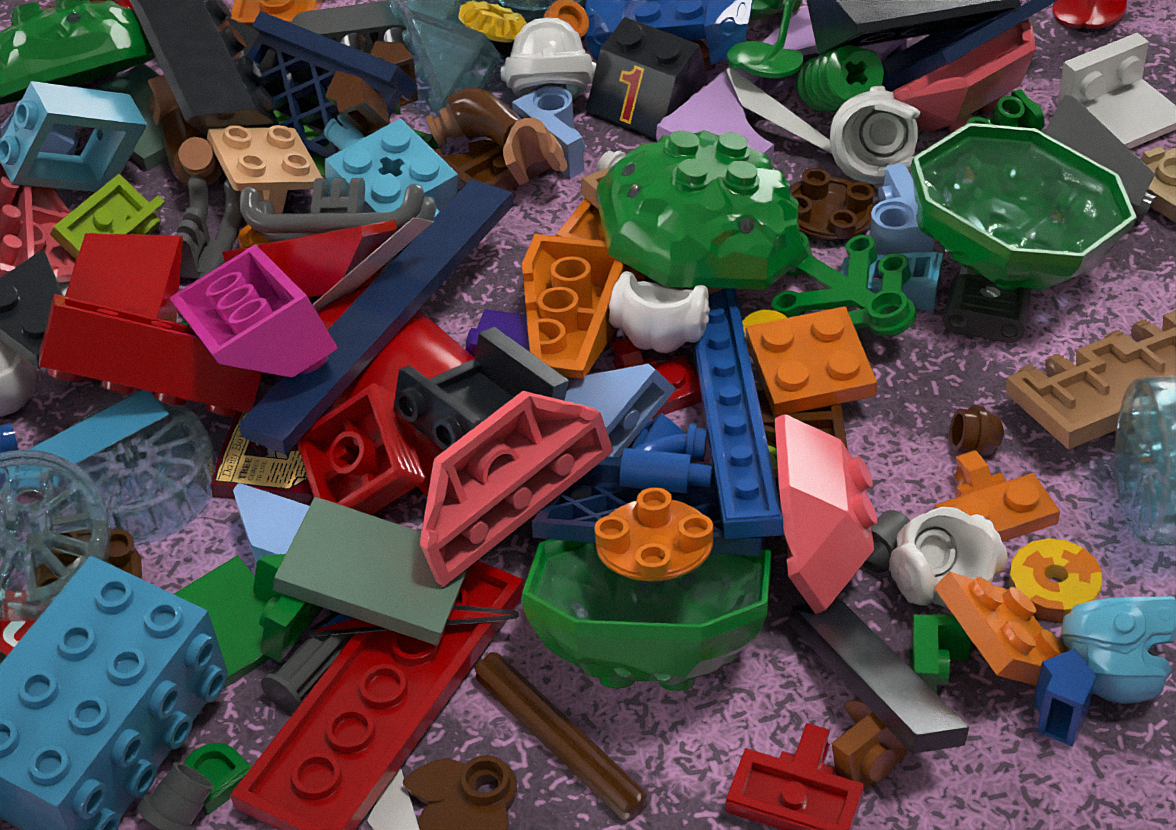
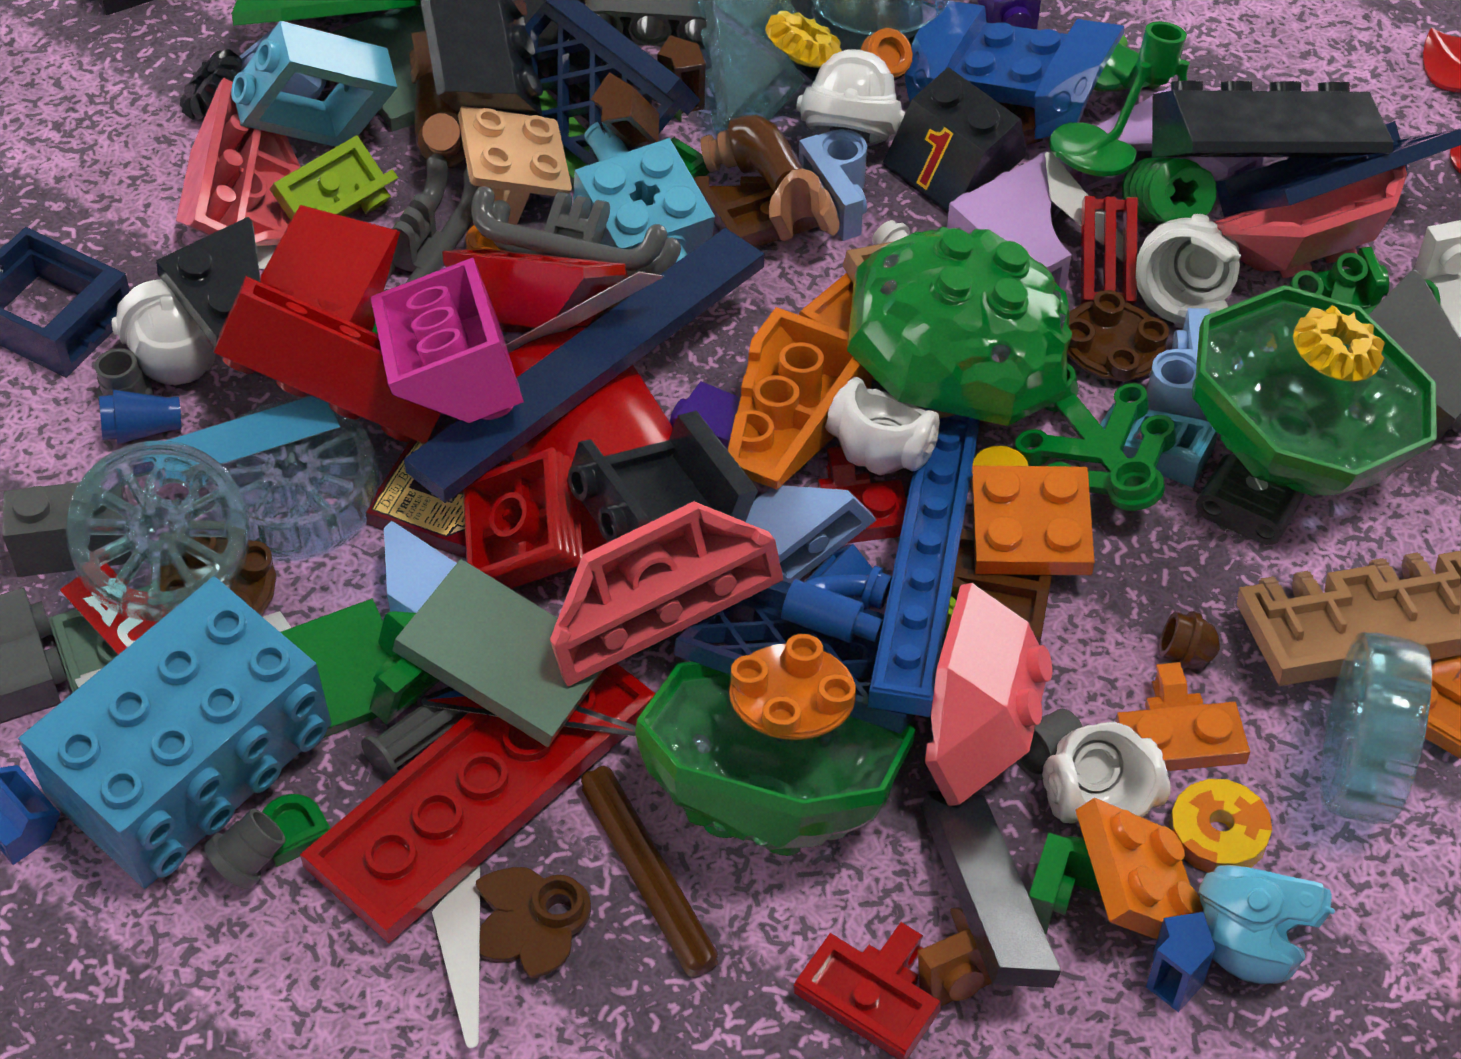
camera: 10 degrees right, 5 degrees up
none -> red tile [1080,196,1138,305]
none -> yellow gear [1293,305,1385,382]

